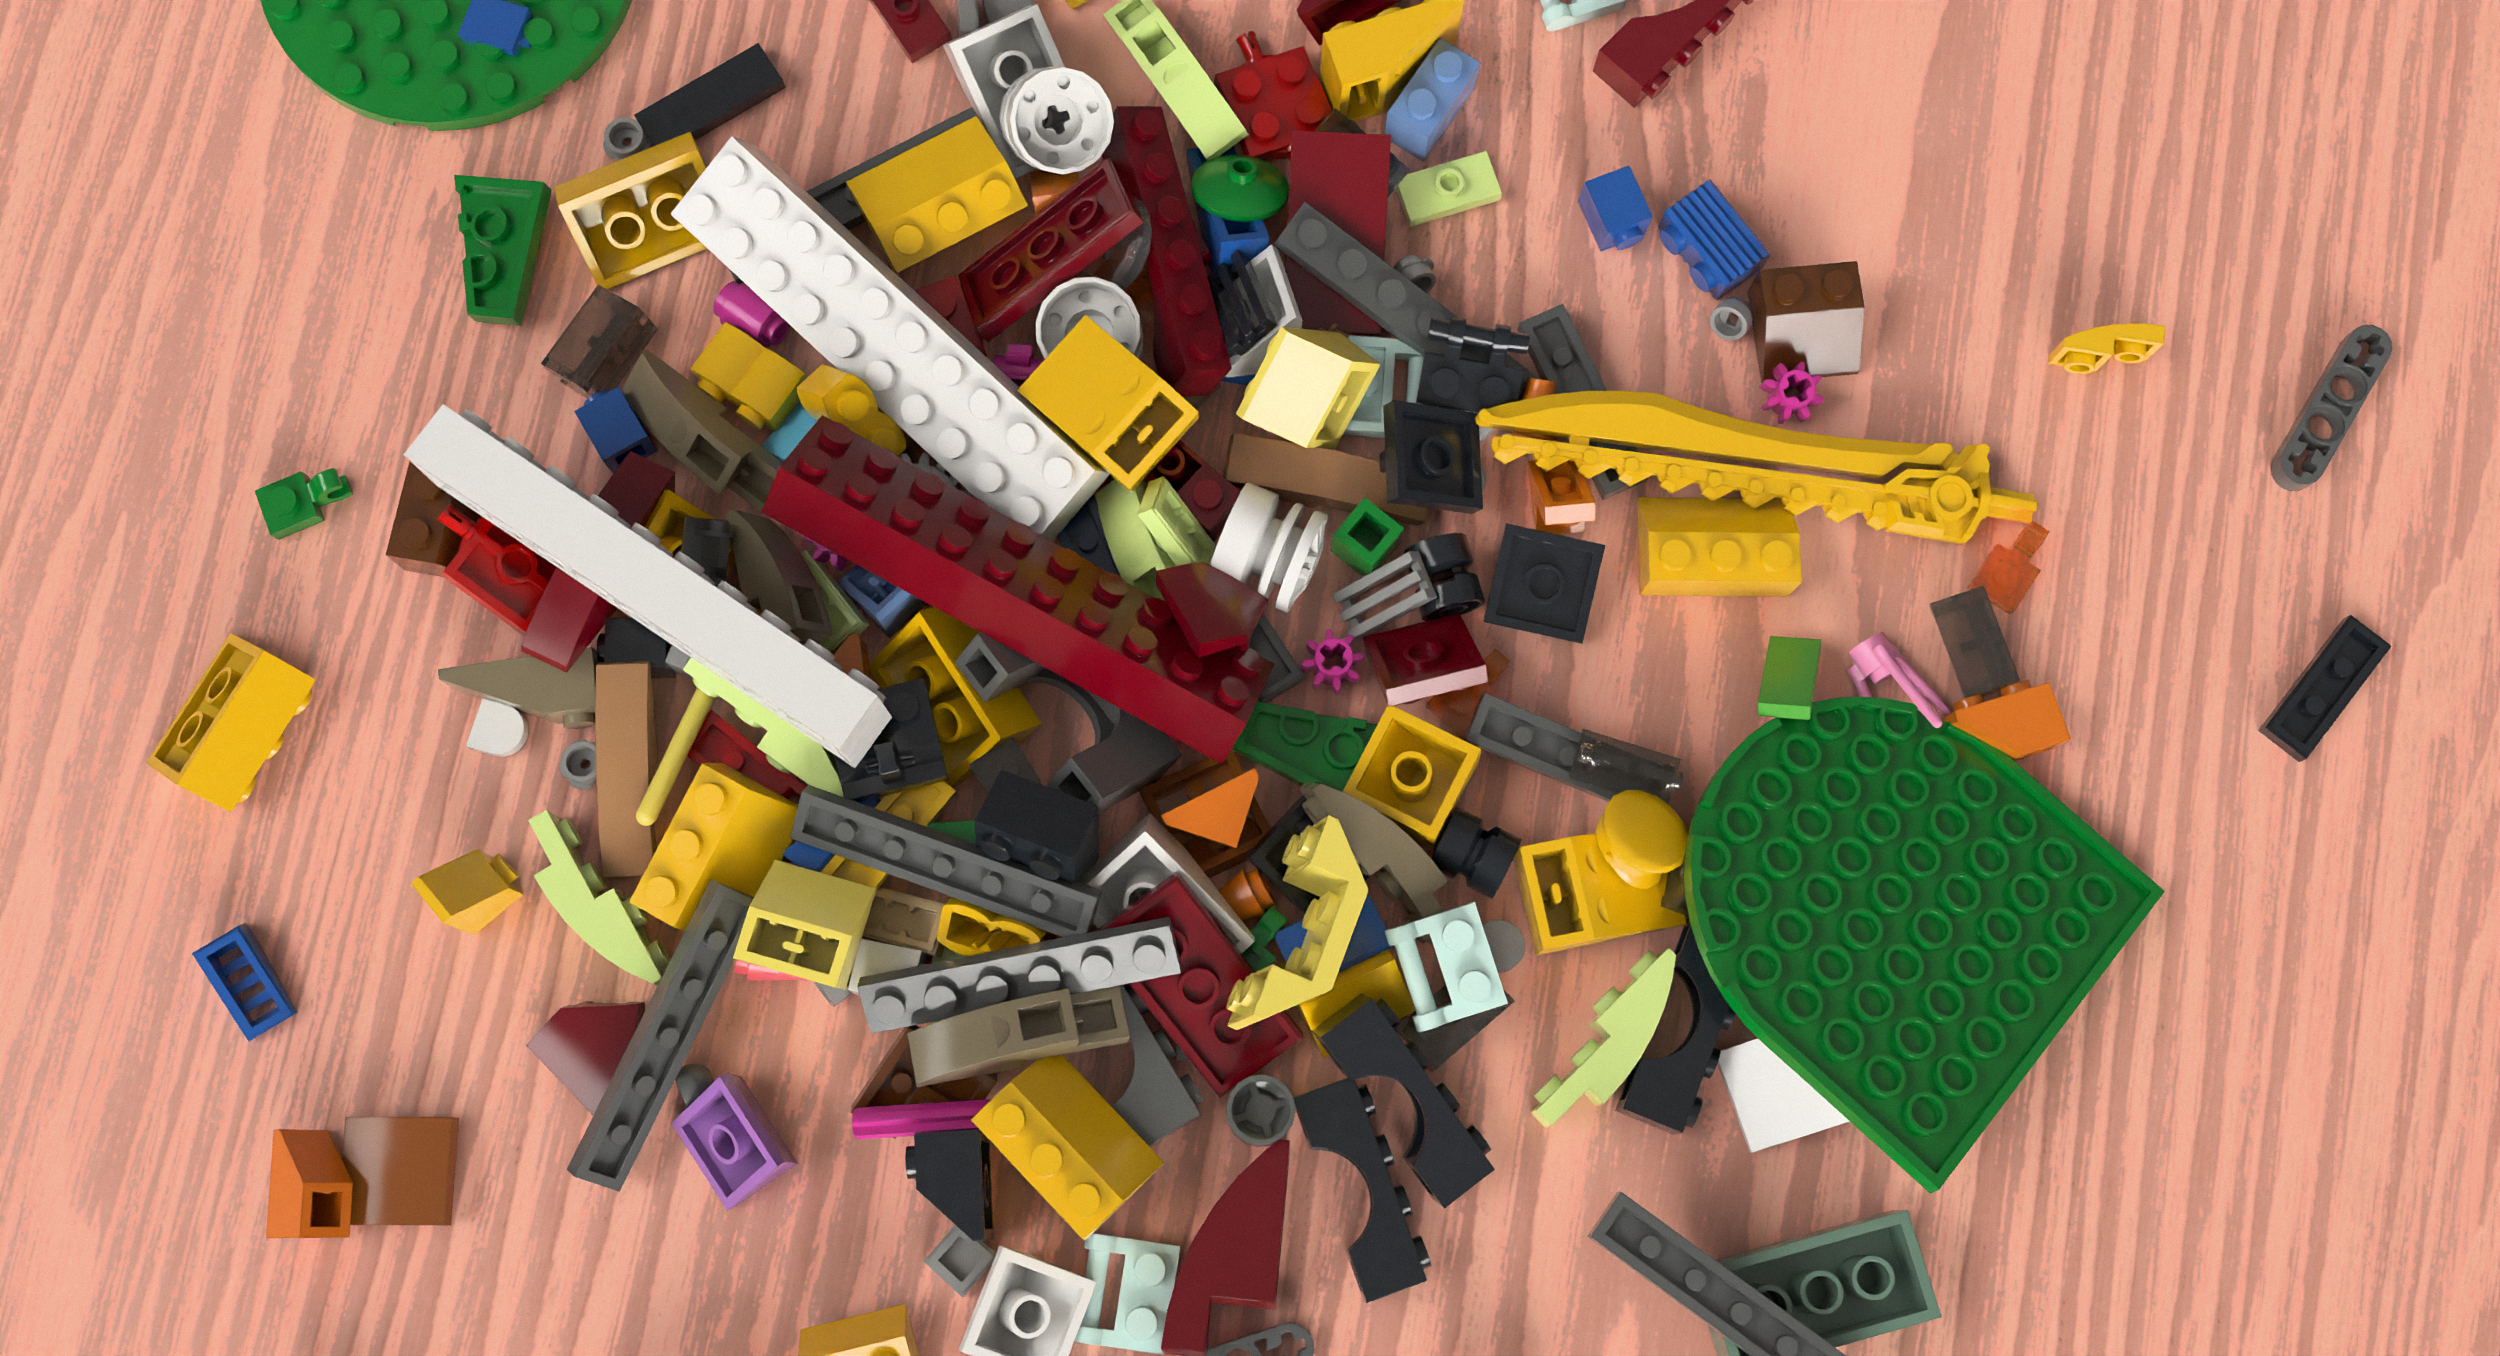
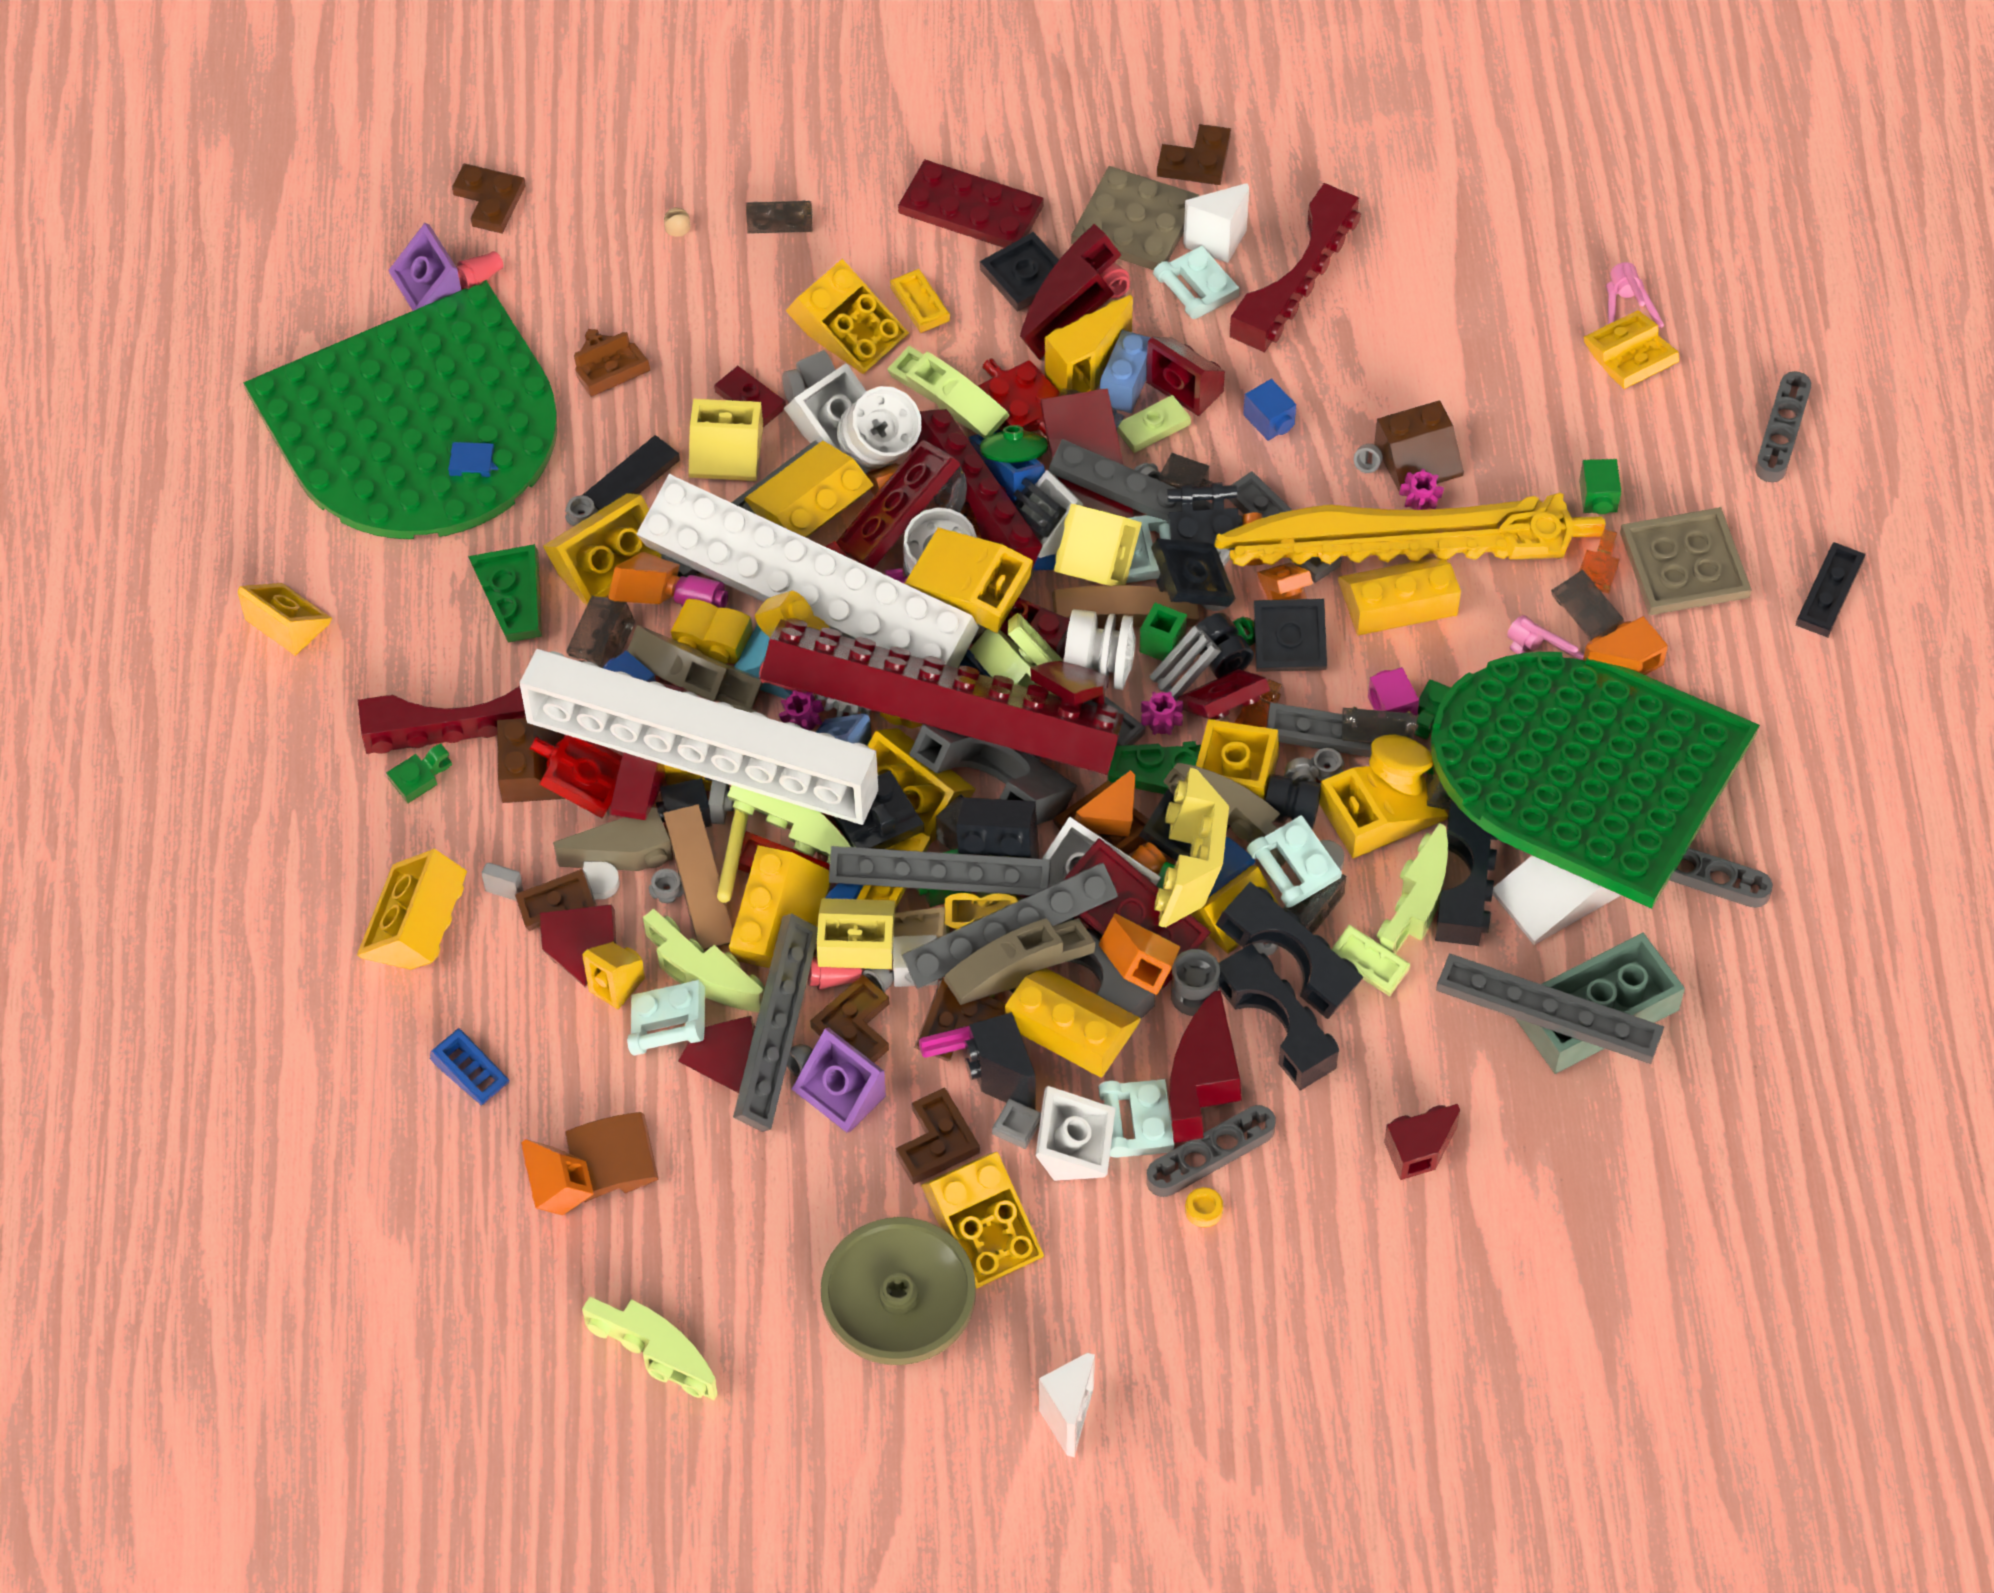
camera: 10 degrees left, 20 degrees down
blue brick [1658,179,1771,300] -> none
bright green tile [1758,636,1821,720] -> none
yellow slope [2048,323,2166,374] -> none
none -> yellow slope [238,583,332,656]
none -> dark red arch [358,686,526,754]
none -> light grey tile [482,862,524,901]
none -> reddish brown plate [515,869,597,931]
none -> dark red slope [540,904,616,987]
none -> orange slope [608,552,680,604]
none -> light aqua plate [627,980,705,1056]
none -> light yellow slope [689,399,763,481]
none -> reddish brown plate [810,975,890,1063]
none -> reddish brown plate [895,1087,980,1185]
none -> orange slope [1098,913,1180,995]
none -> dark red slope [1146,337,1225,416]
none -> clear smoke brick [1158,453,1213,488]
none -> green hinge [1233,616,1255,646]
none -> light grey plate [1284,757,1319,786]
none -> light grey plate [1311,748,1345,781]
none -> yellowish green plate [1331,925,1410,997]
none -> dark pink brick [1368,667,1419,724]
none -> green plate [1414,679,1451,740]
none -> green brick [1579,459,1621,514]
none -> yellow slope [1584,310,1679,389]
none -> bright pink plant [1606,262,1664,328]
none -> dark tan plate [1620,507,1752,616]
none -> dark grey beam [1669,848,1773,908]

